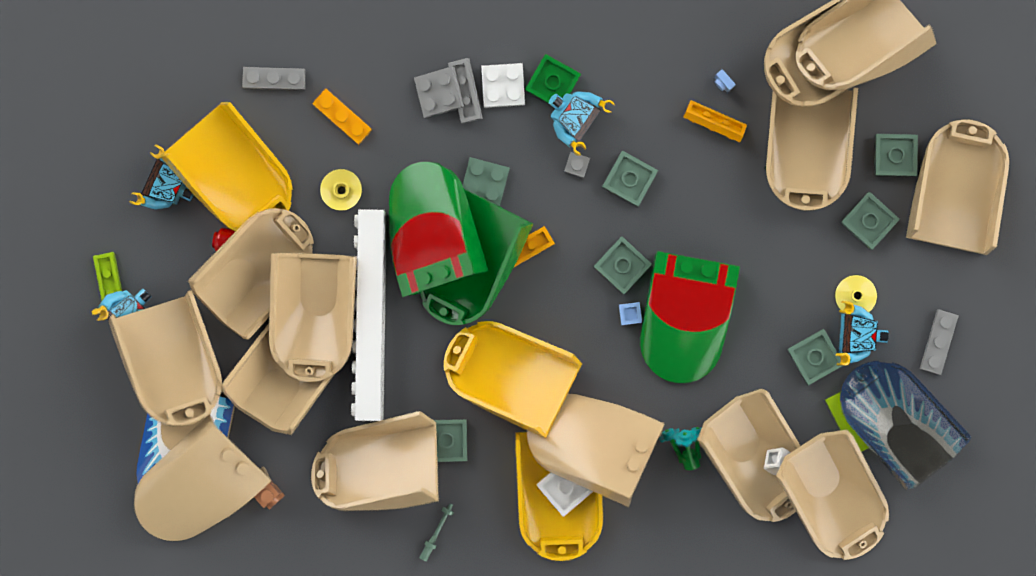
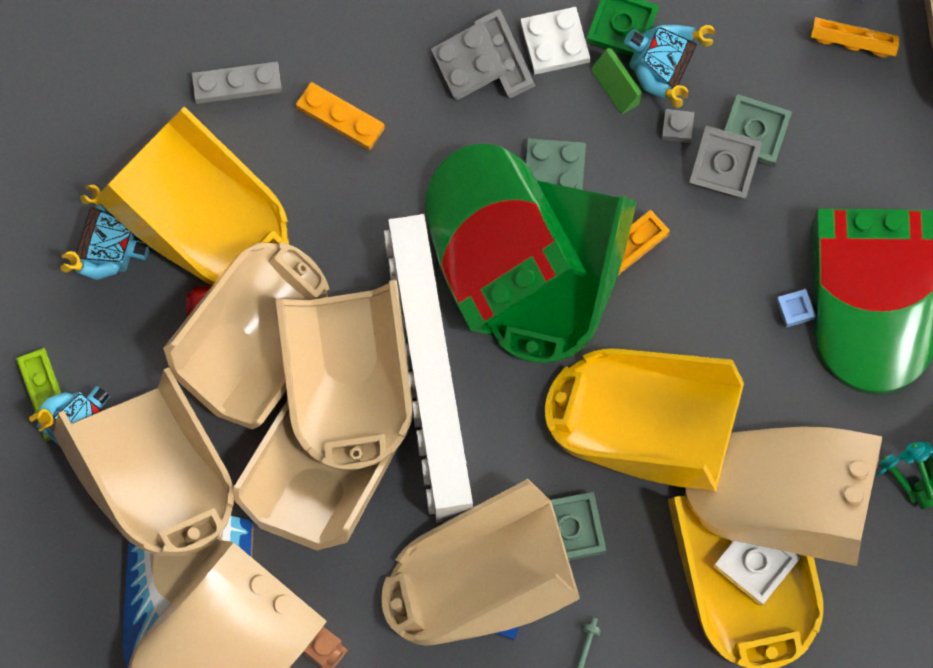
camera: 15 degrees left, 15 degrees down
light yellow dish [320,169,362,211] -> none
sand green plate [593,236,652,295] -> none
none -> bright green slope [592,48,642,114]
none -> light grey plate [689,125,763,199]

